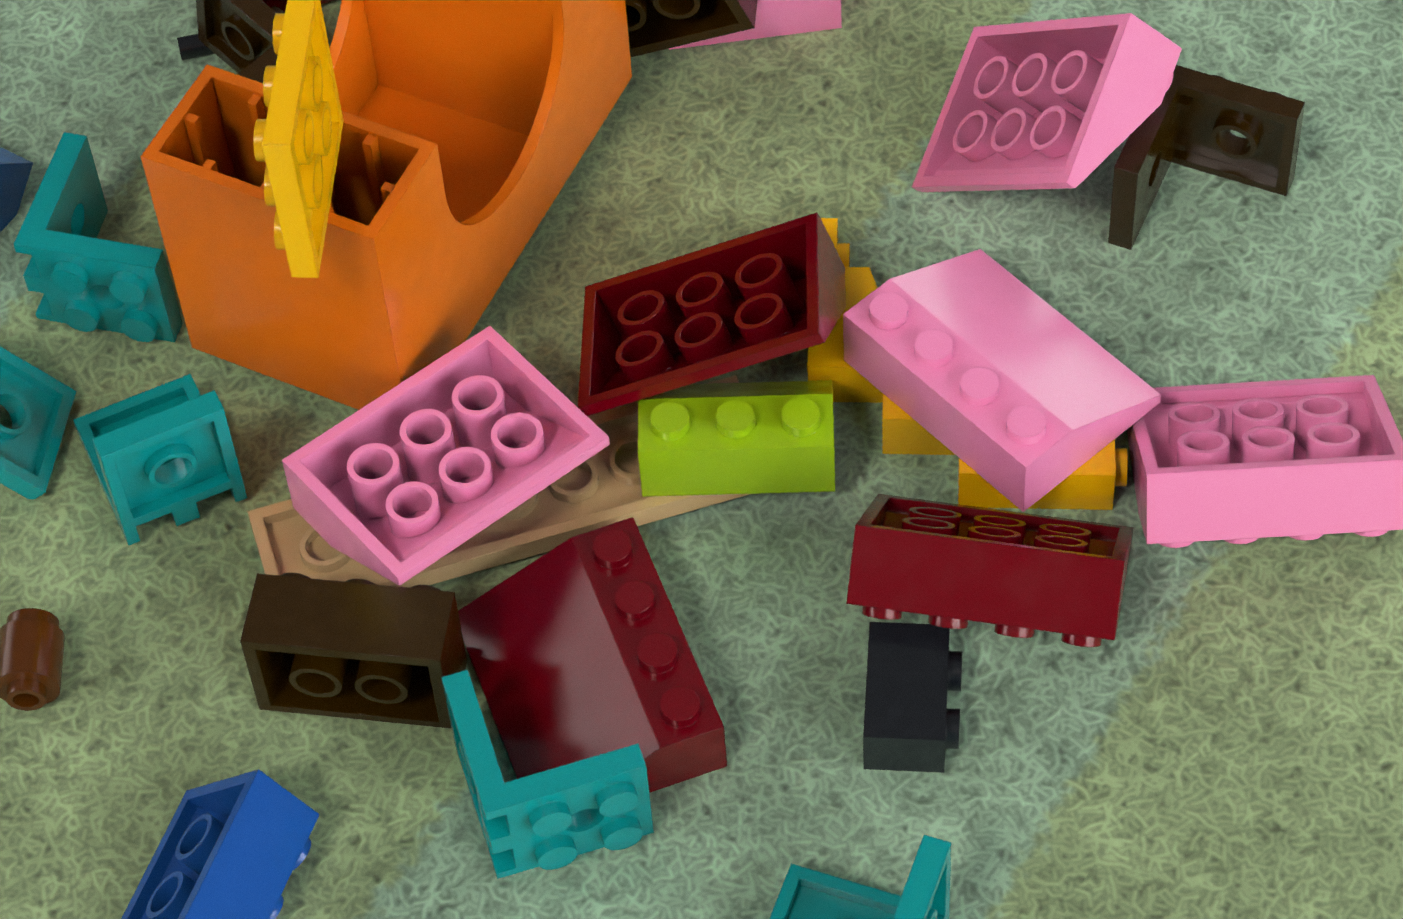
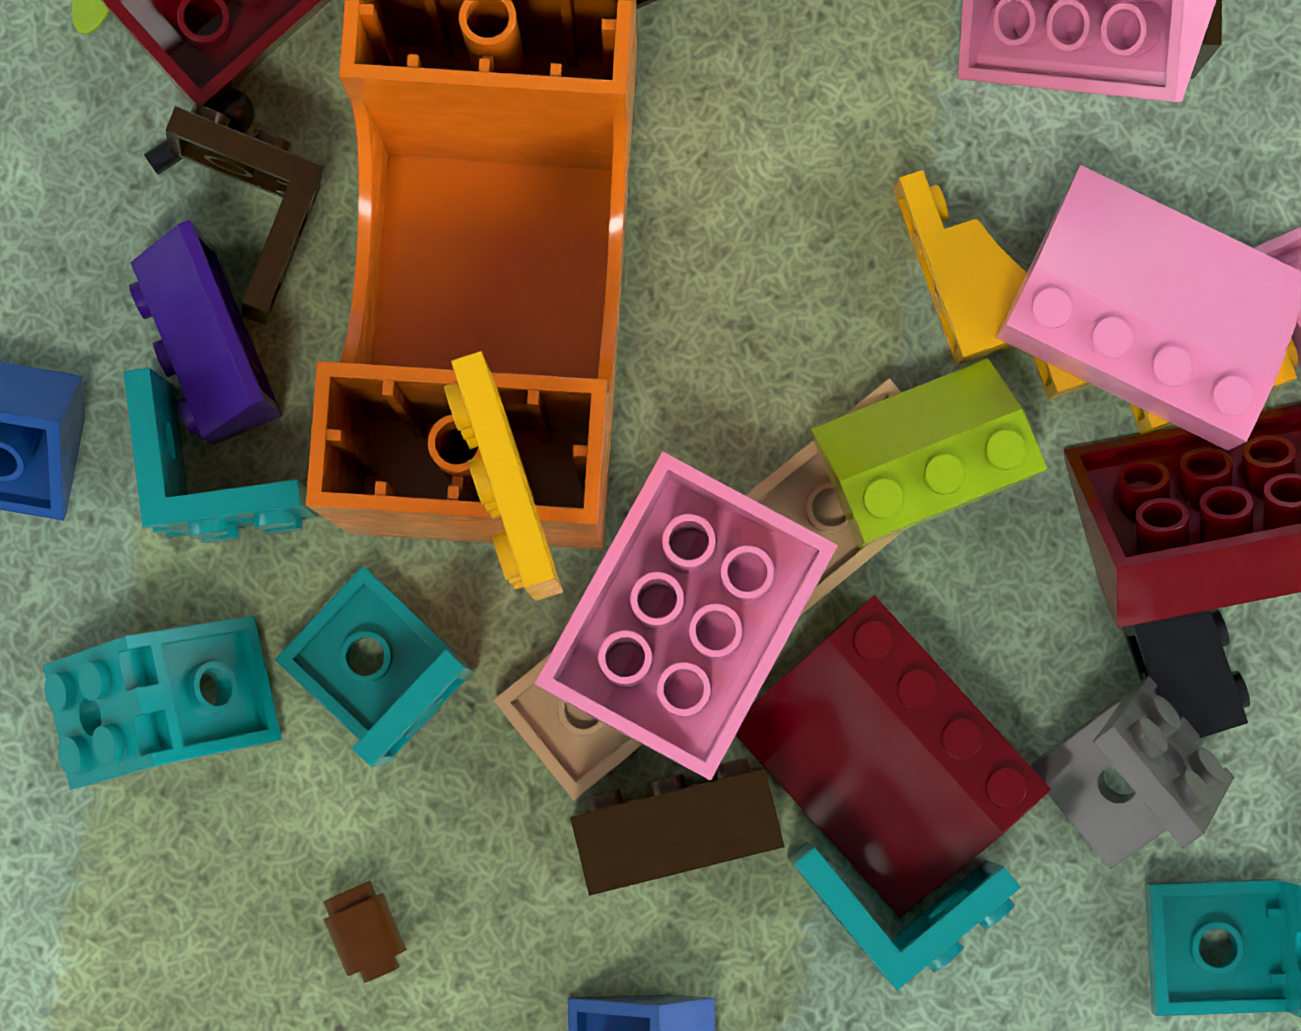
camera: 25 degrees left, 30 degrees up
dark red slope [578,212,846,416] -> none
none -> dark purple slope [129,220,283,445]
none -> dark grey bracket [1031,676,1234,869]

